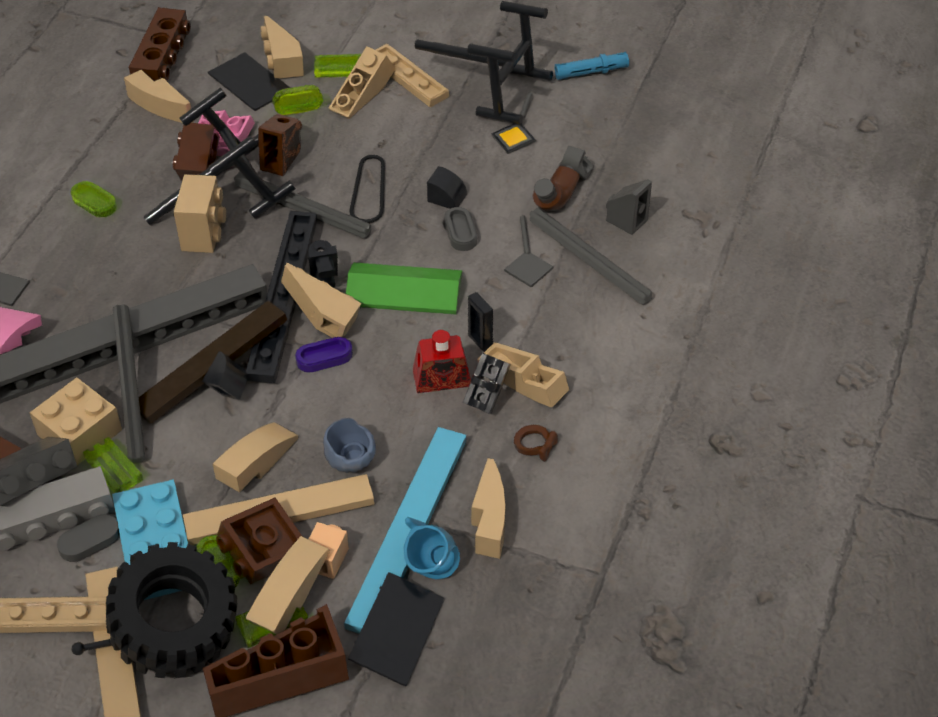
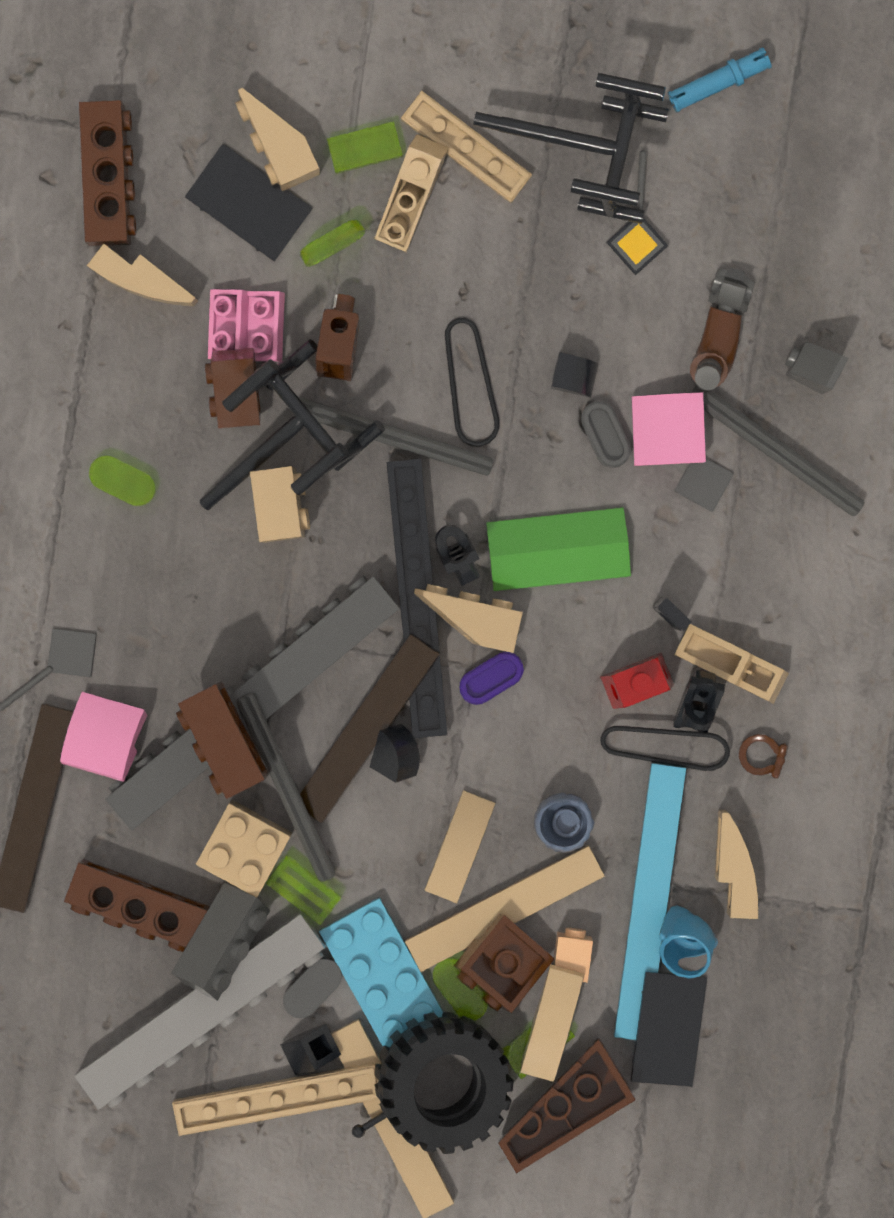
camera: 15 degrees left, 40 degrees up
none -> reddish brown brick [176,681,269,799]
none -> black brick [280,1024,341,1075]
none -> black piece [600,726,730,771]
none -> bright pink slope [631,392,706,466]

